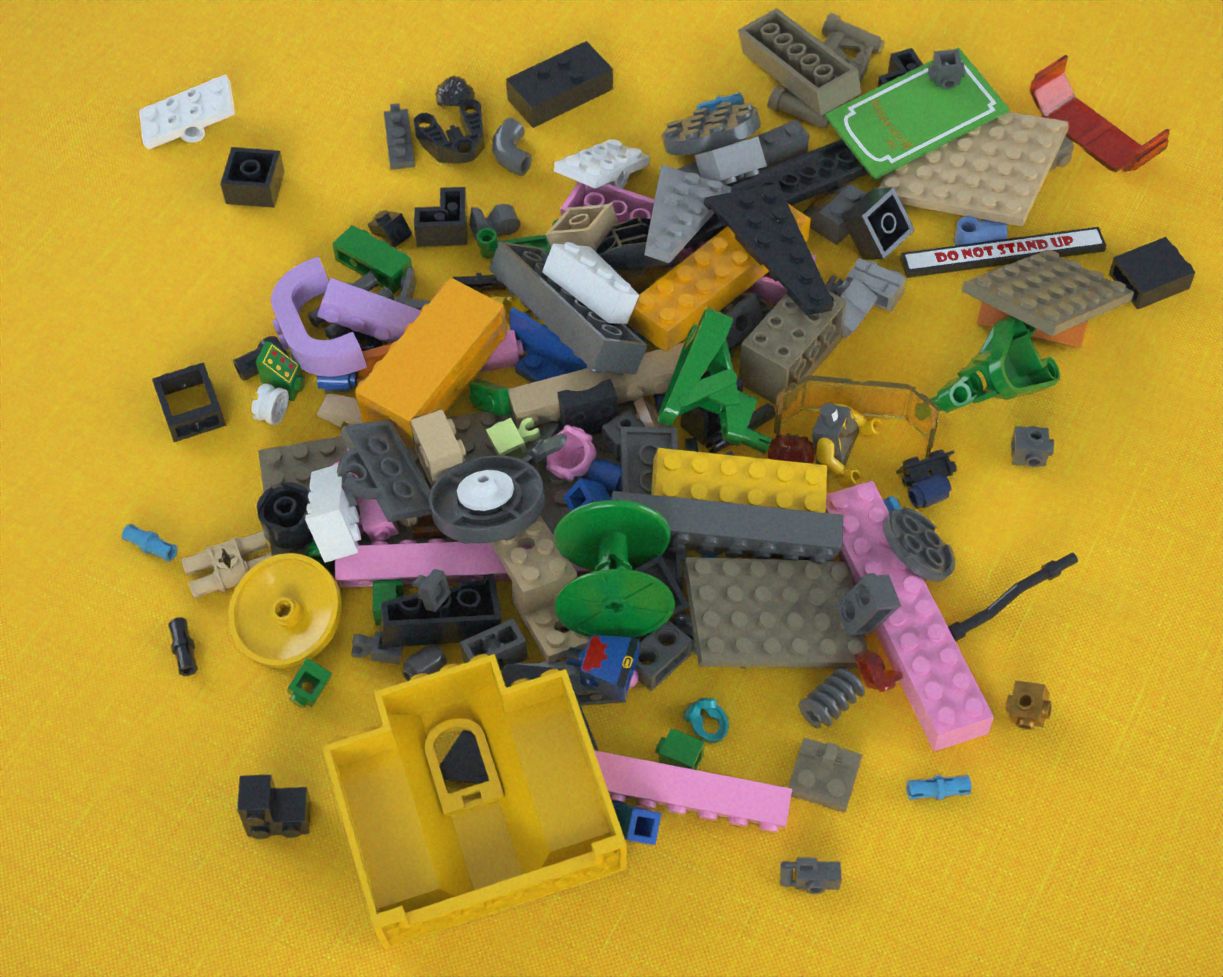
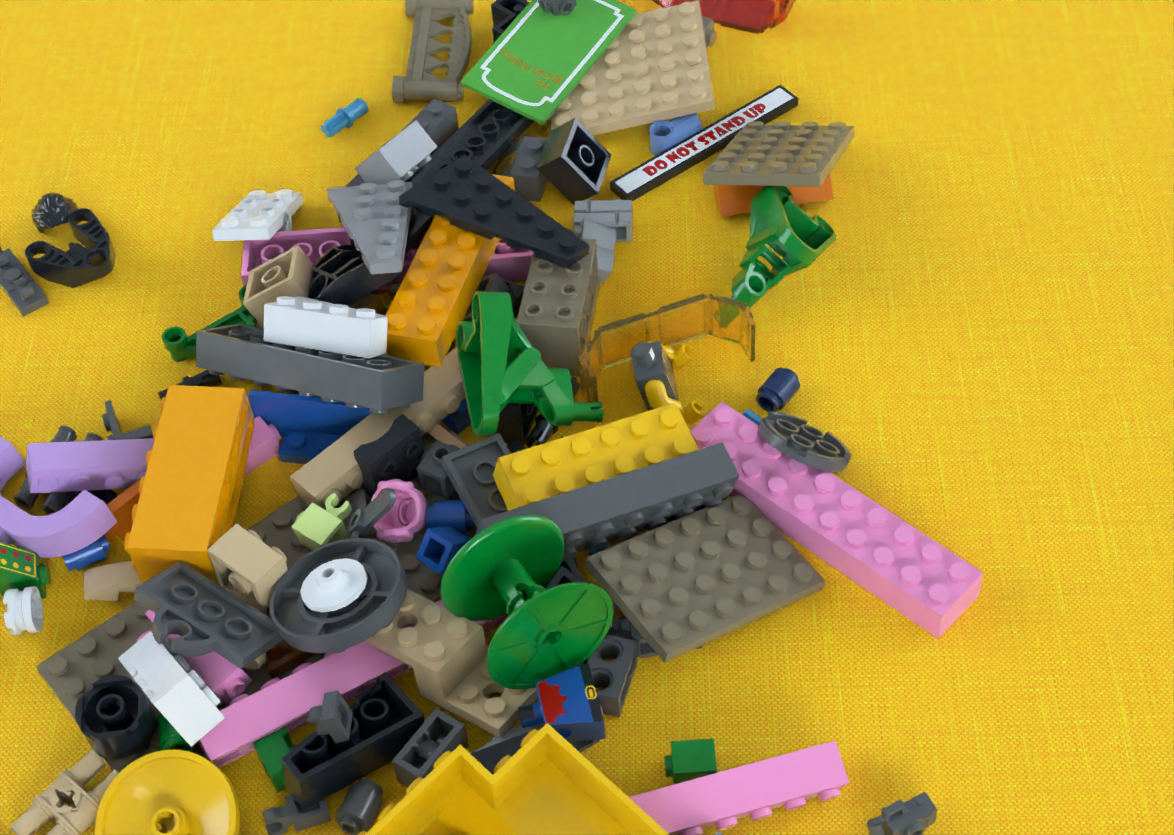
camera: 25 degrees left, 5 degrees down
green brick [332,225,412,294] -> none
black bracket [367,210,412,247] -> none
black brick [414,187,468,247] -> none
dark grey leg [469,204,521,241] -> none
green plate [469,379,512,417] -> none
dark grey cylinder [492,118,532,176] -> none
black brick [506,41,613,128] -> none
dark grey piece [661,102,761,155] -> none
teal piece [683,698,729,743] -> none
dark tan brick [738,8,861,116] -> none
clear red gear [768,433,814,464] -> none
dark tan hinge [788,737,862,813] -> none
dark grey piece [798,667,865,728] -> none
dark grey brick [836,573,901,636] -> none
clear red bracket [854,650,903,692] -> none
black hinge [896,449,957,487] -> none
dark azure pin [906,775,972,800] -> none
black bar [948,552,1078,642] -> none
pearl gold brick [1006,680,1052,730] -> none
dark grey brick [1011,426,1054,467] -> none
black brick [1109,237,1195,310] -> none

